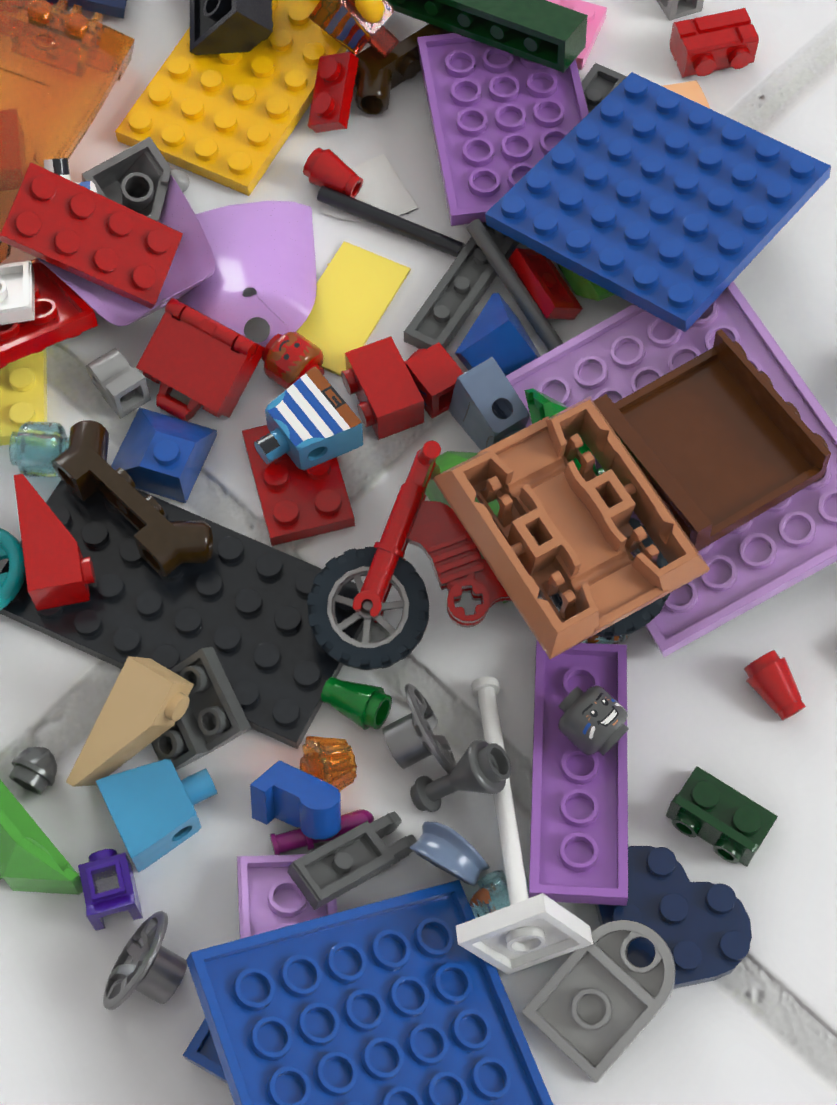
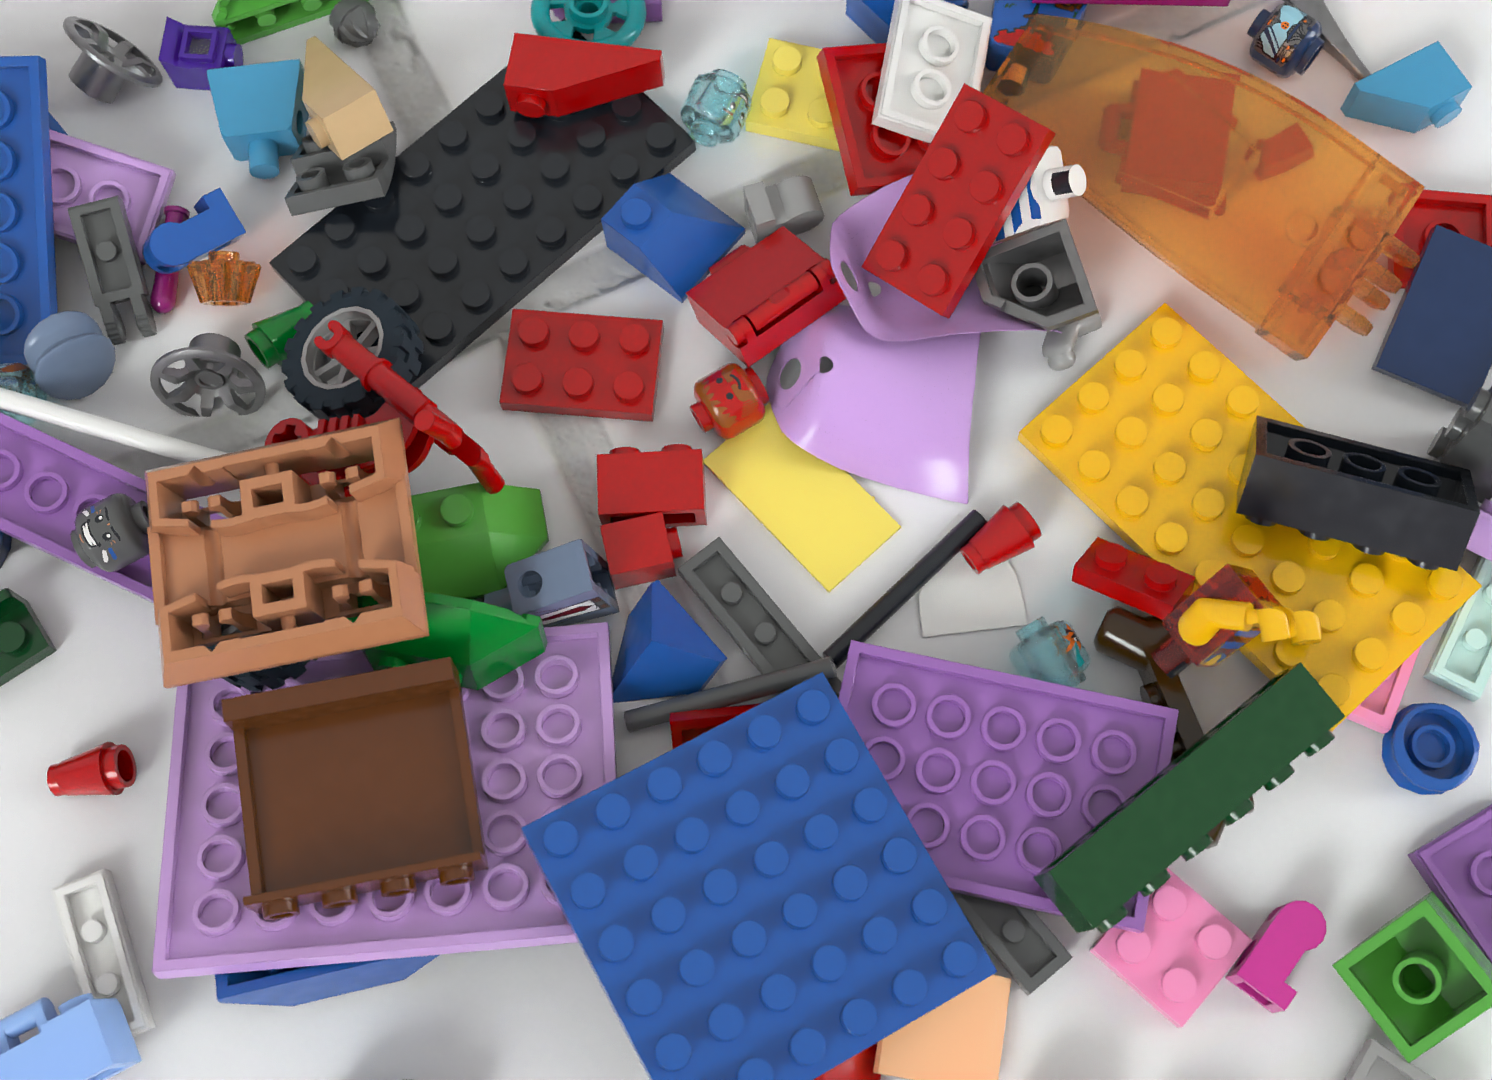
camera: 115 degrees right, 10 degrees up
dark brown plate [51,420,213,577] -> none
torso [254,366,363,470] -> none
dark grey piece [410,740,511,812] -> none
none -> clear light blue head [1009,616,1091,687]

